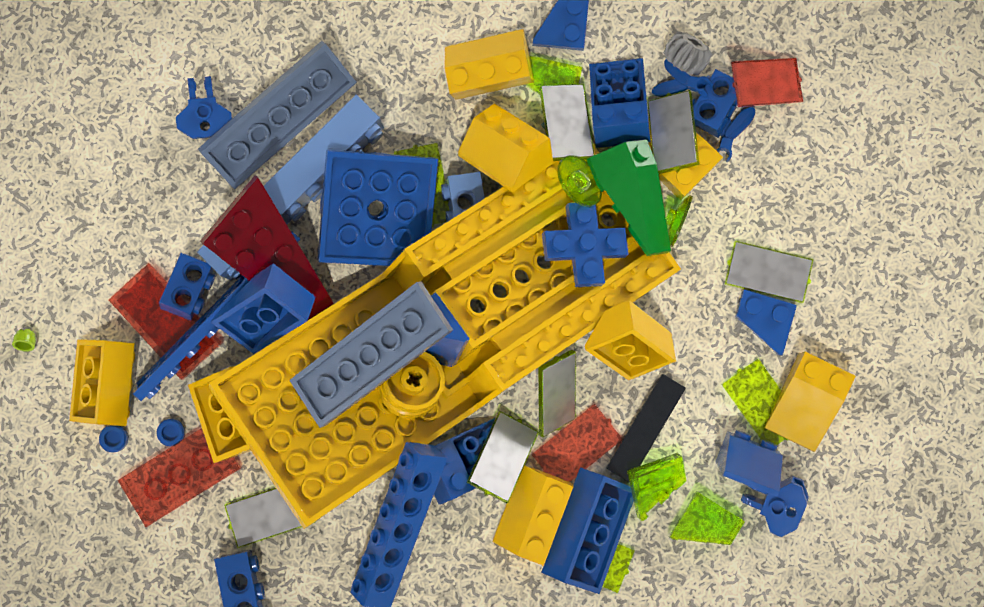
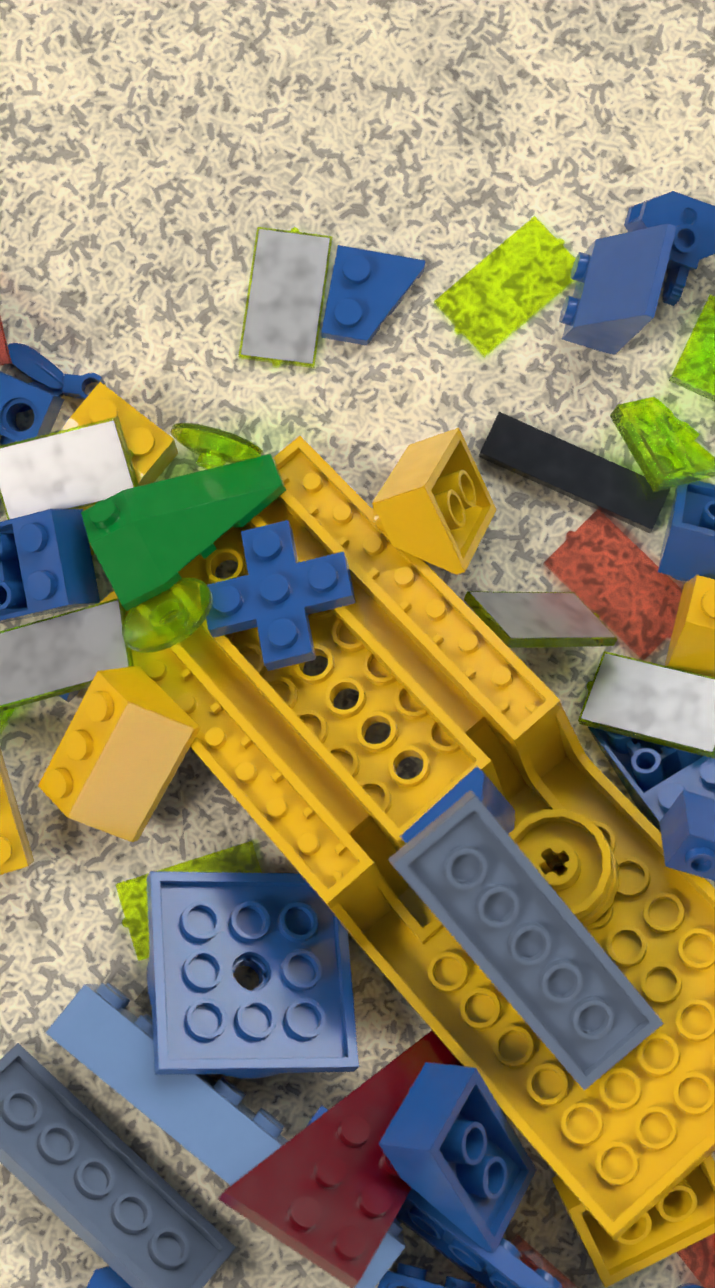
camera: 105 degrees left, 5 degrees down
medium blue brick [441,172,485,222] -> none
yellow slope [764,352,856,452] -> none

